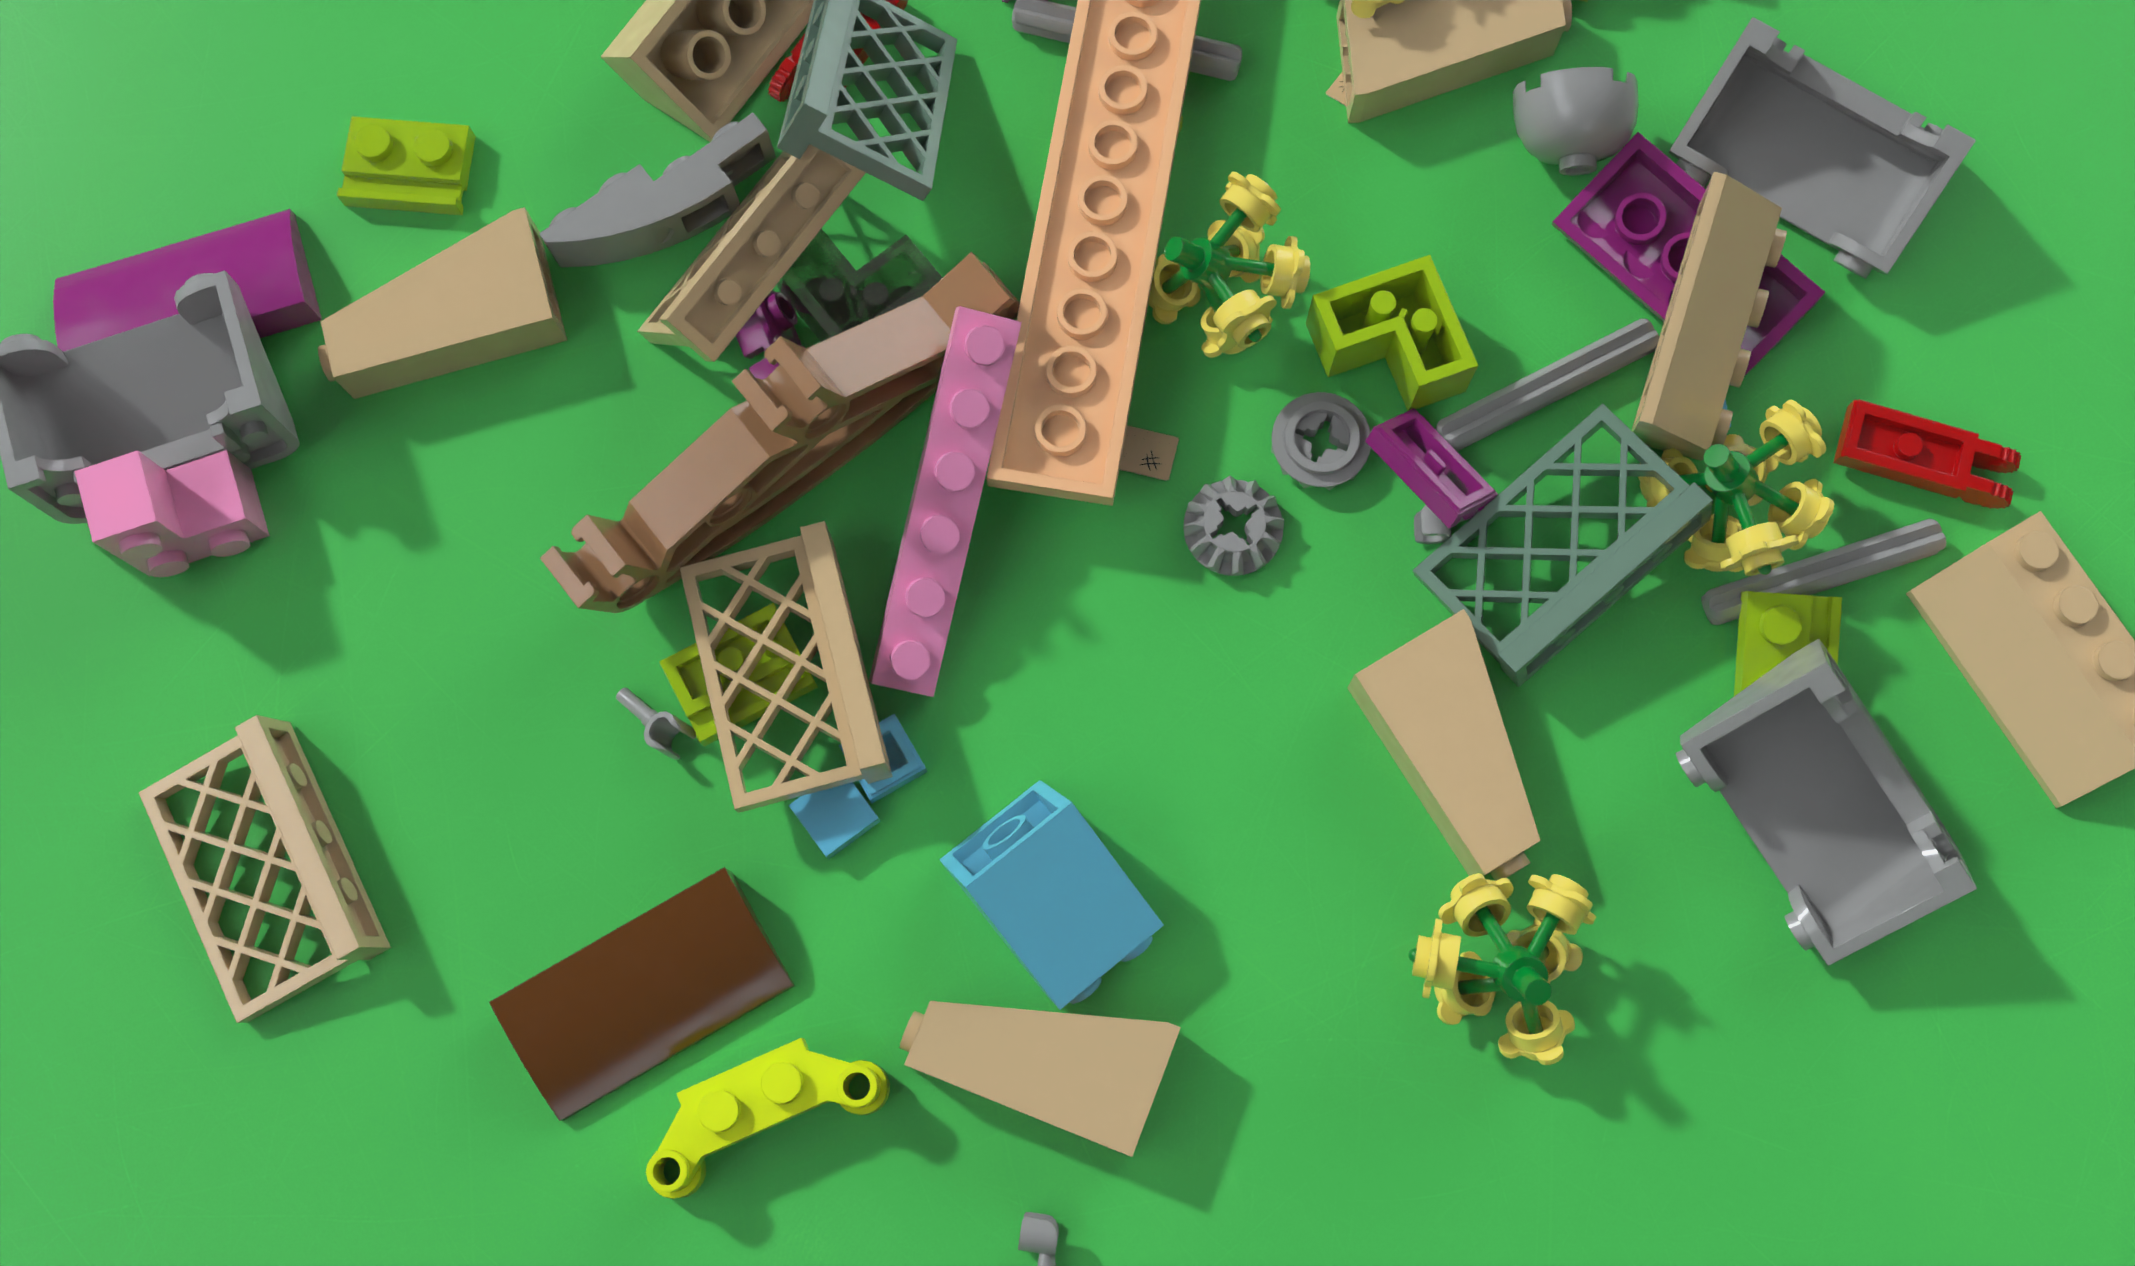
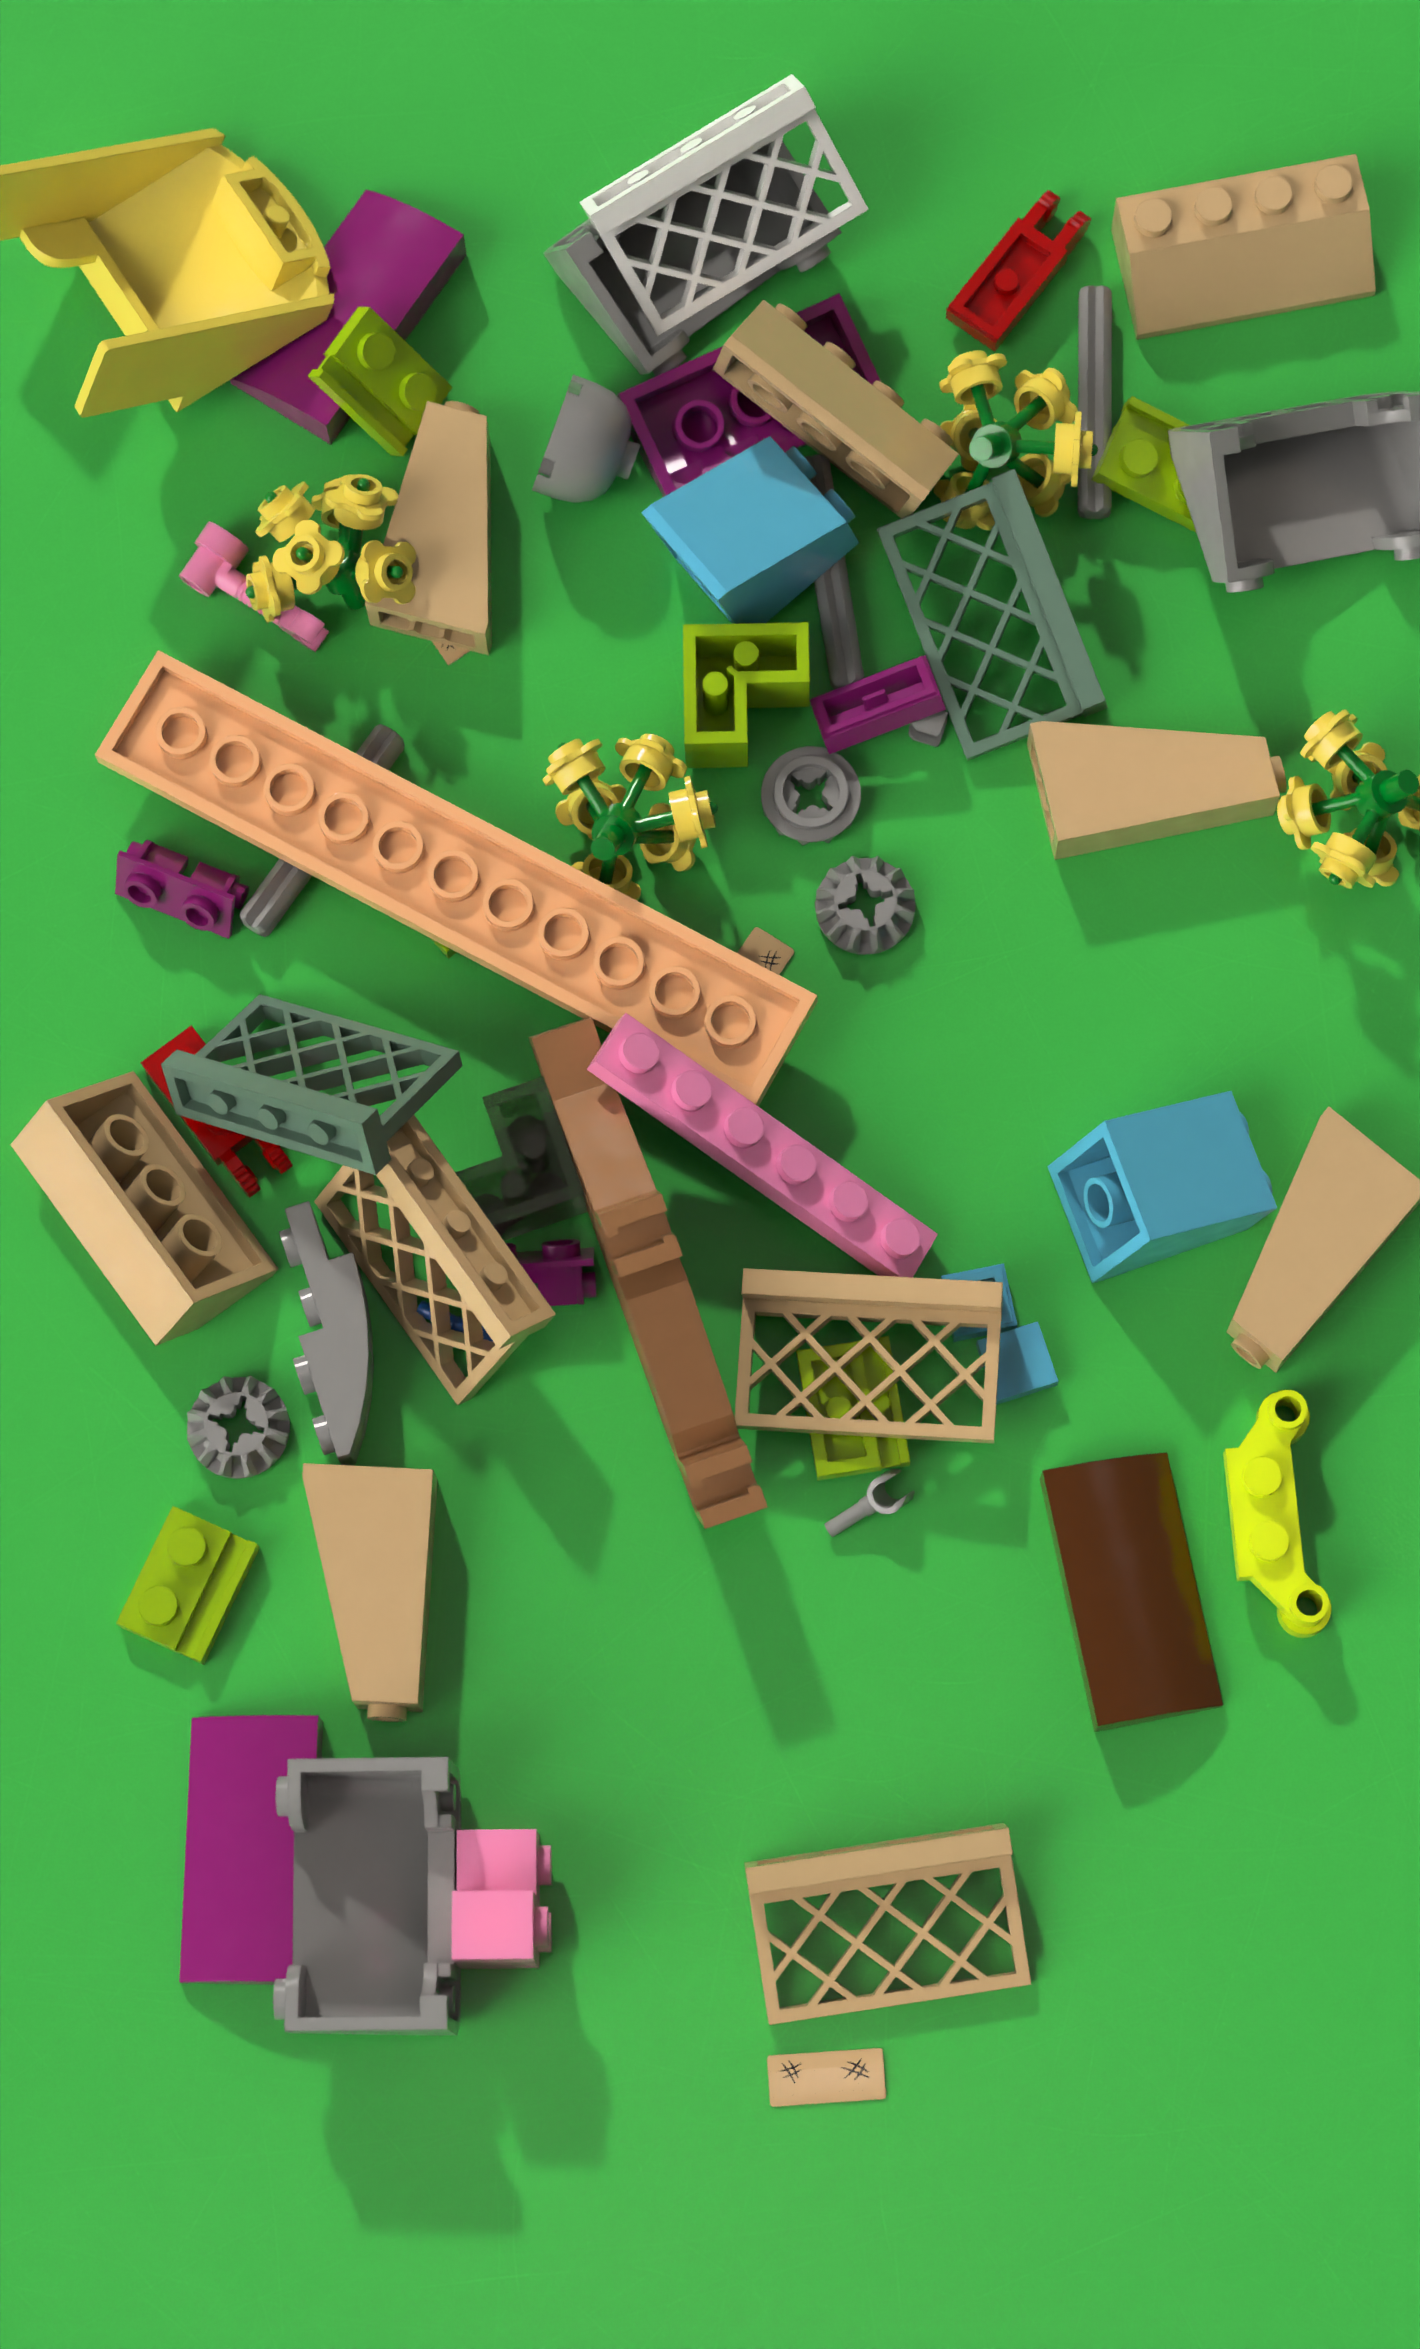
camera: 70 degrees left, 0 degrees up
none -> light grey gear [187,1376,290,1479]
none -> white fence [580,74,869,336]
none -> medium azure slope [641,436,859,624]
none -> tan sticker [767,2048,886,2107]

